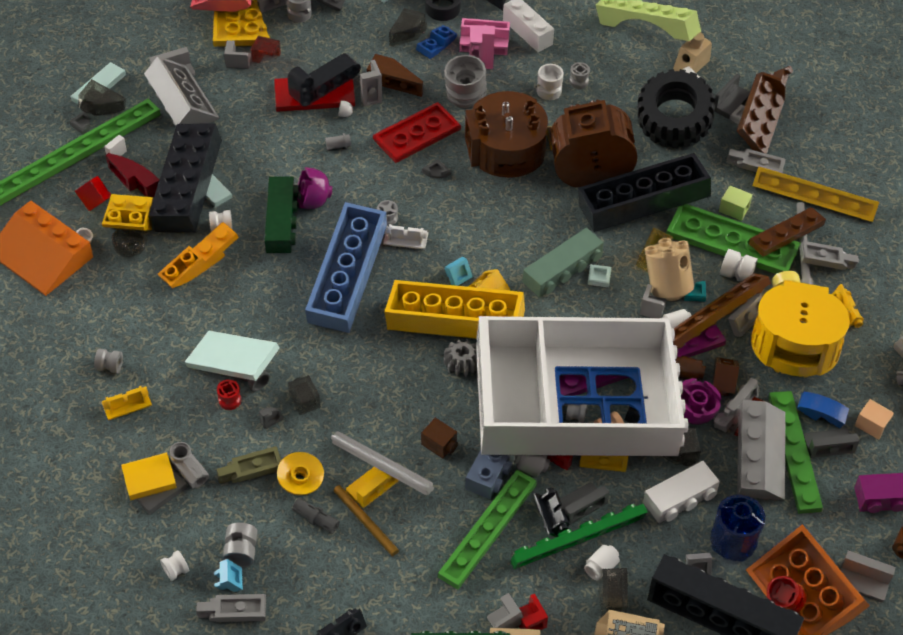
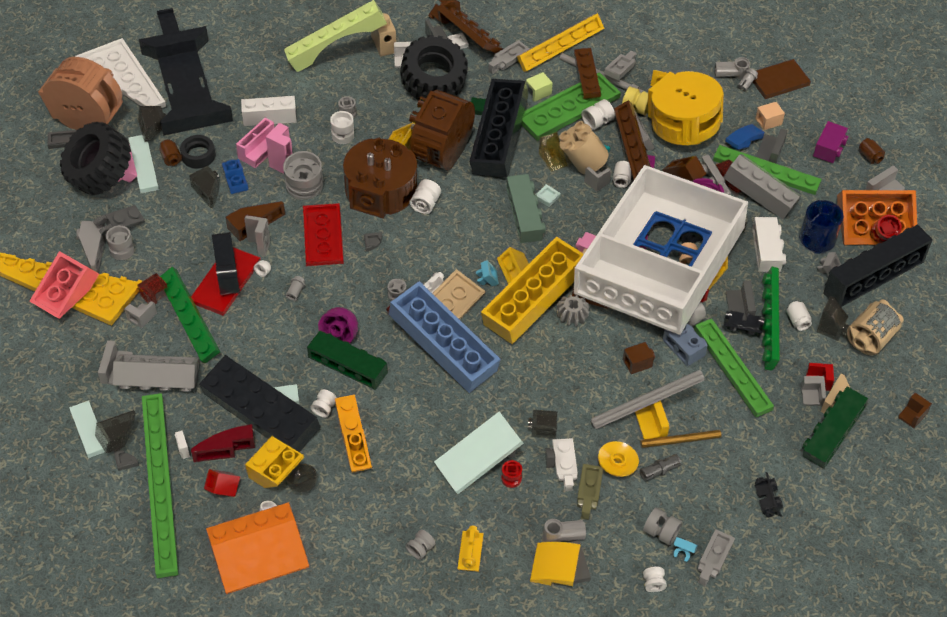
camera: 60 degrees left, 0 degrees up
none -> green plate [158,267,220,363]
none -> white wheel [410,179,441,214]
none -> tan tile [432,269,486,320]
none -> white hinge [552,438,578,491]

